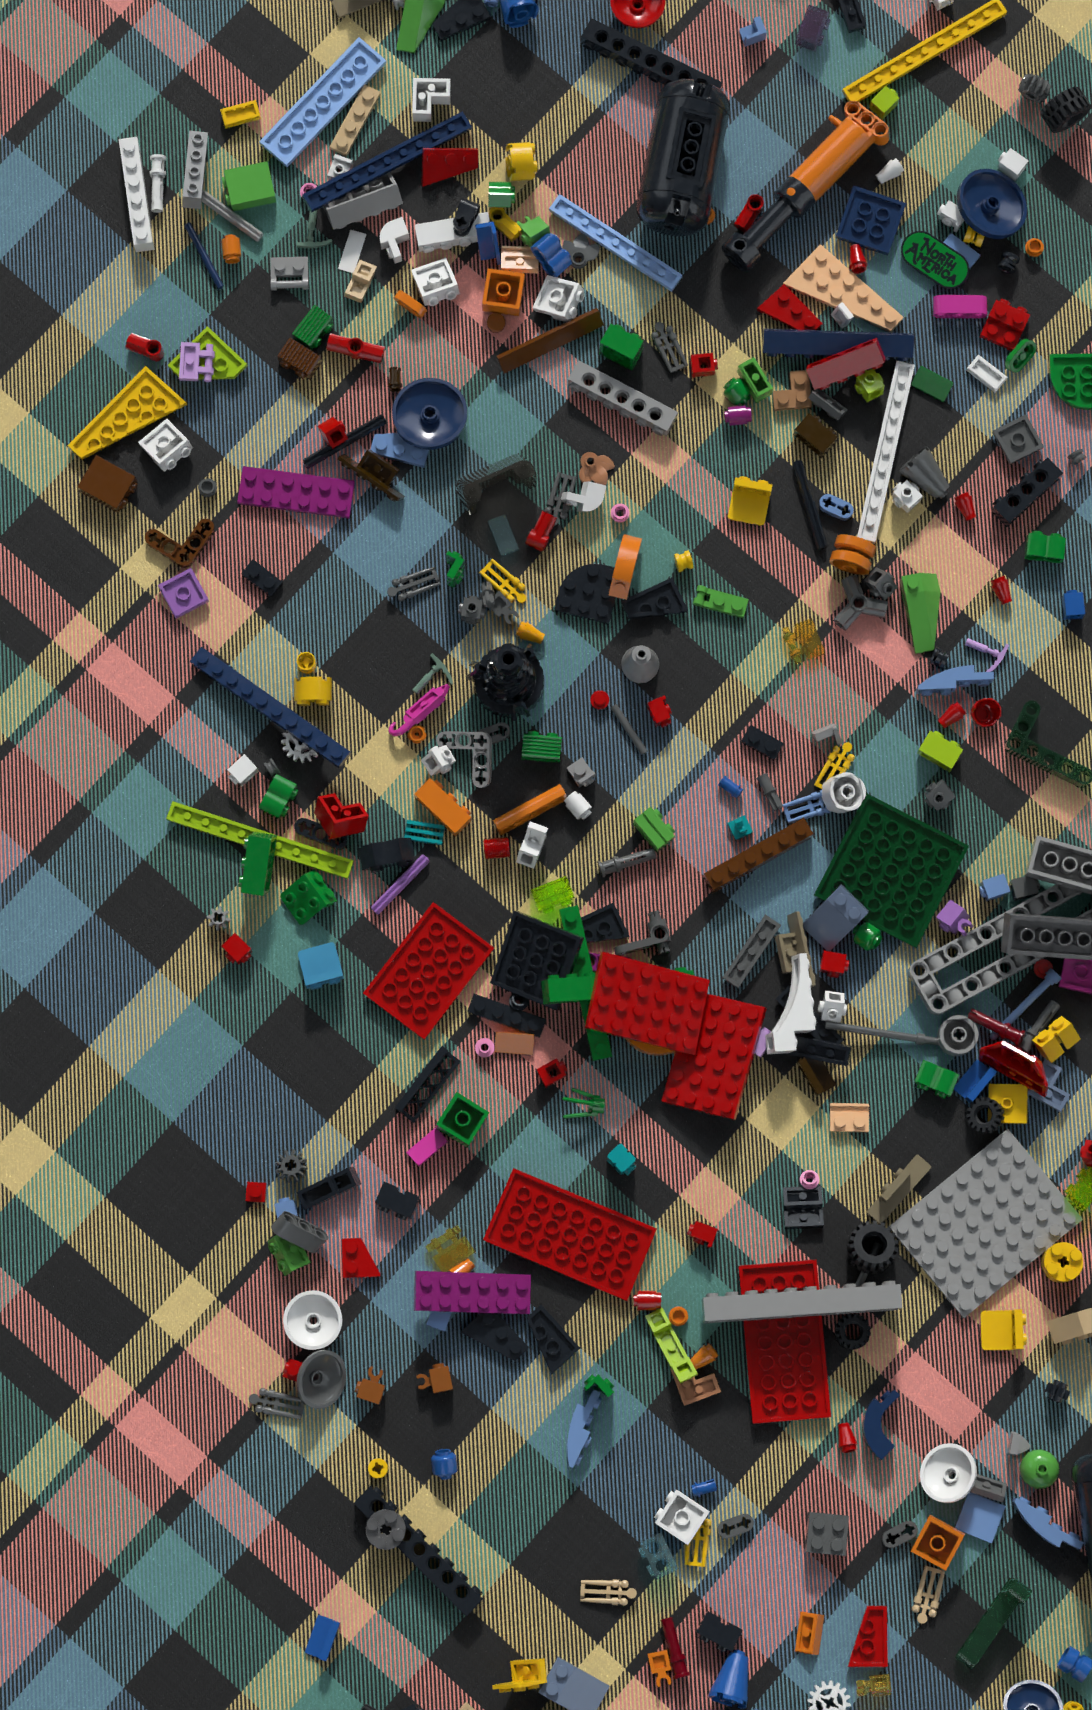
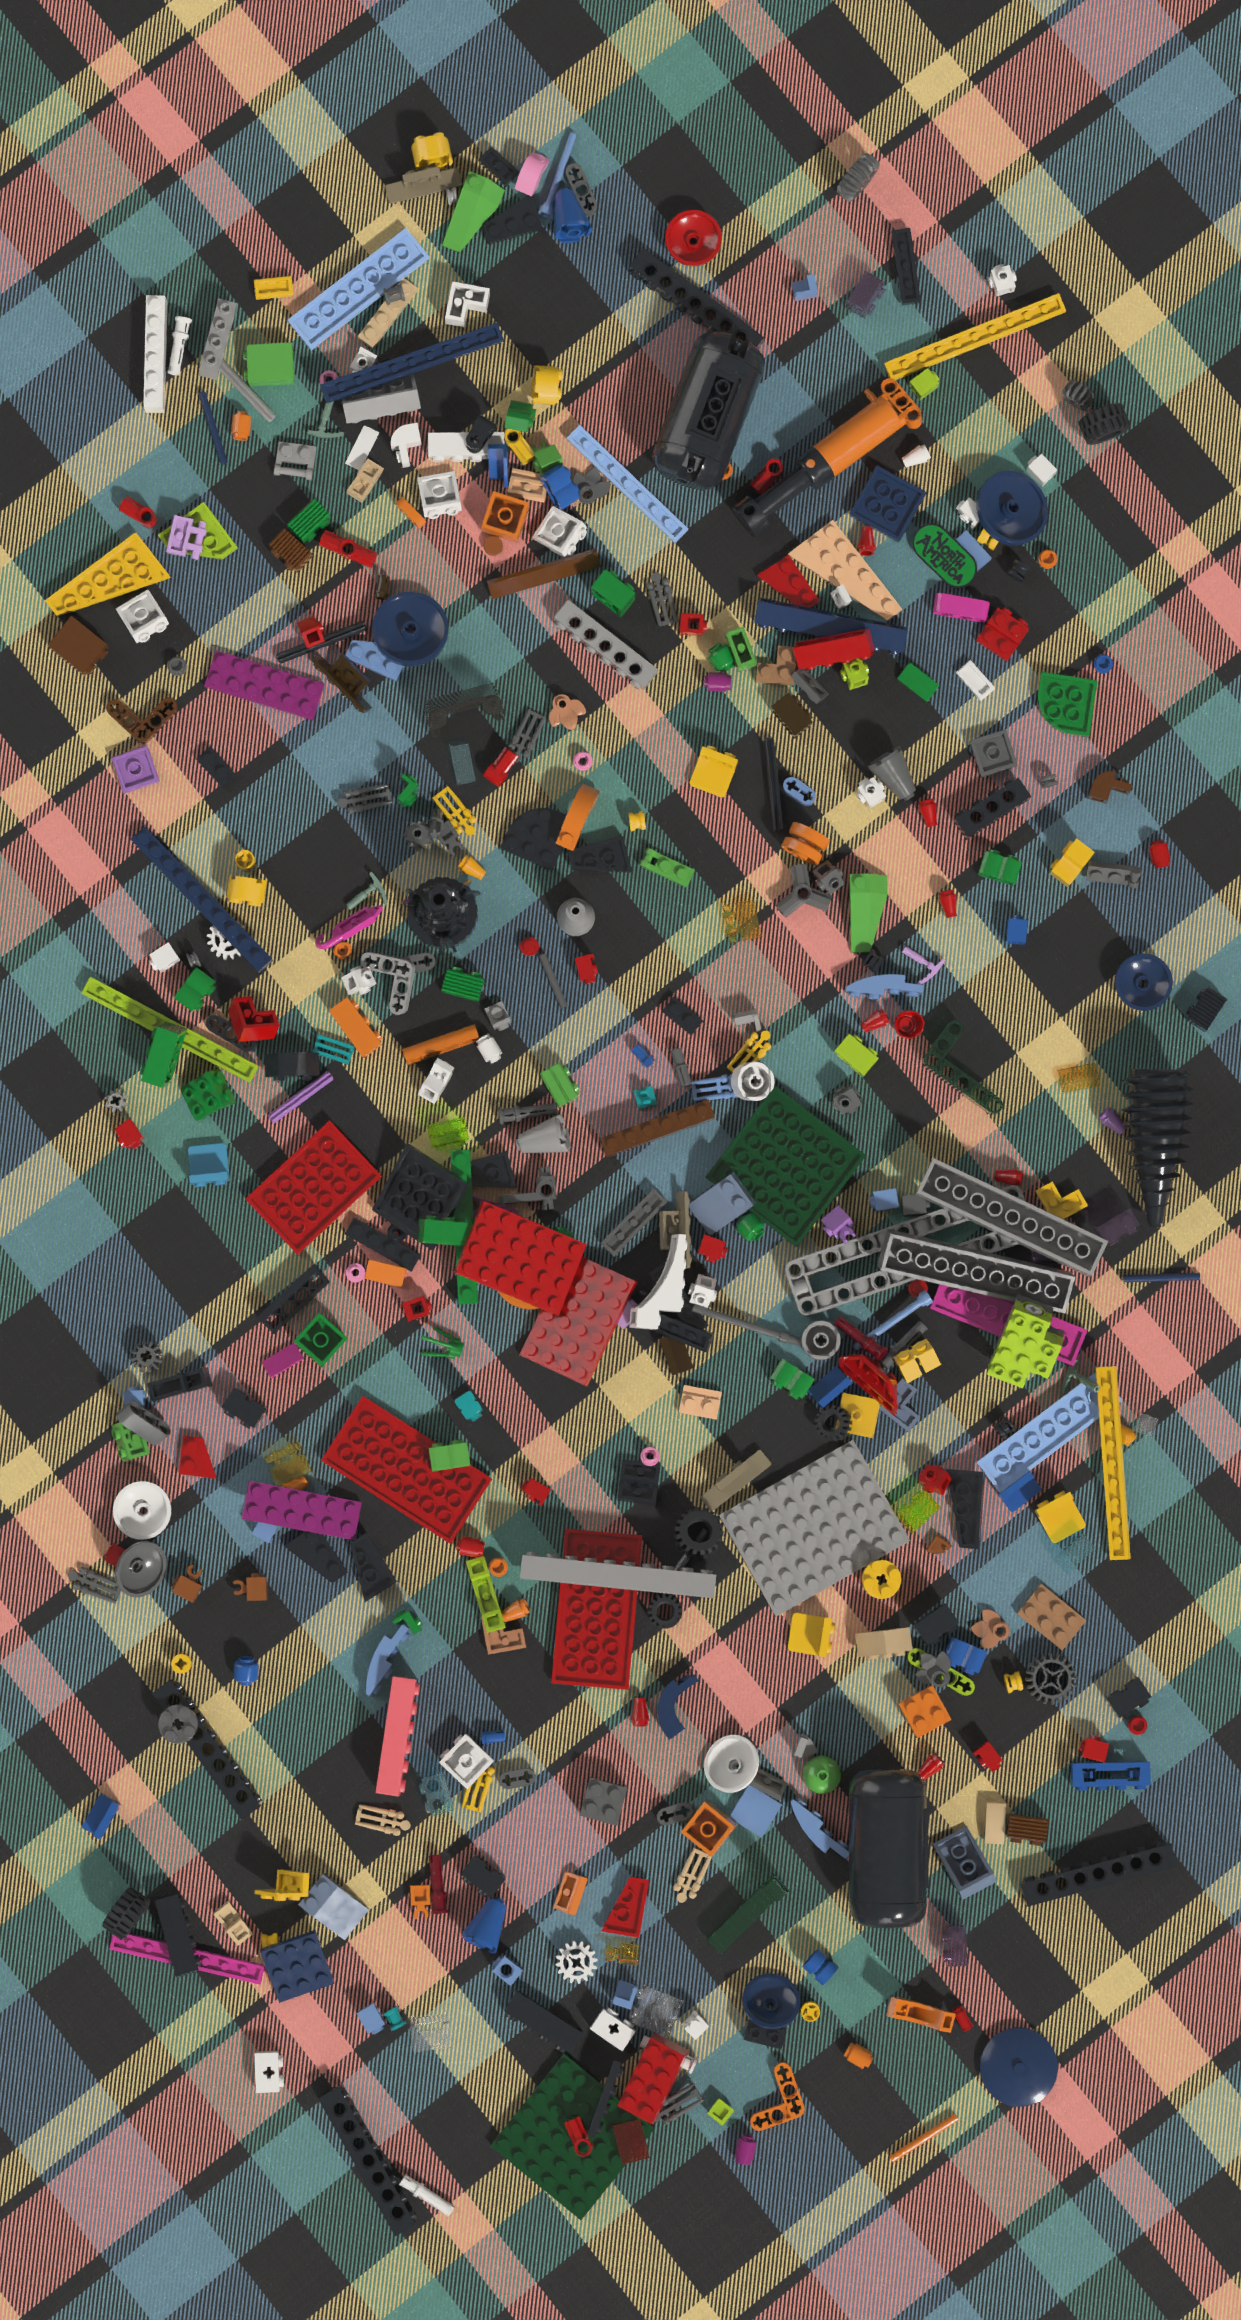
camera: 10 degrees right, 5 degrees up
red plate [245,1182,267,1203] -> none
red wing [422,148,479,186] -> none
red piece [483,837,510,859] -> none
white brick [561,481,606,512] -> none
white plate [857,361,915,544] -> none
green plate [1005,339,1036,373] -> none
black gear [1045,1379,1070,1404] -> none
none -> coral brick [376,1676,420,1796]
none -> dark grey bush [383,284,406,305]
none -> bright green brick [429,1439,470,1472]
none -> light grey cone [516,1114,571,1153]

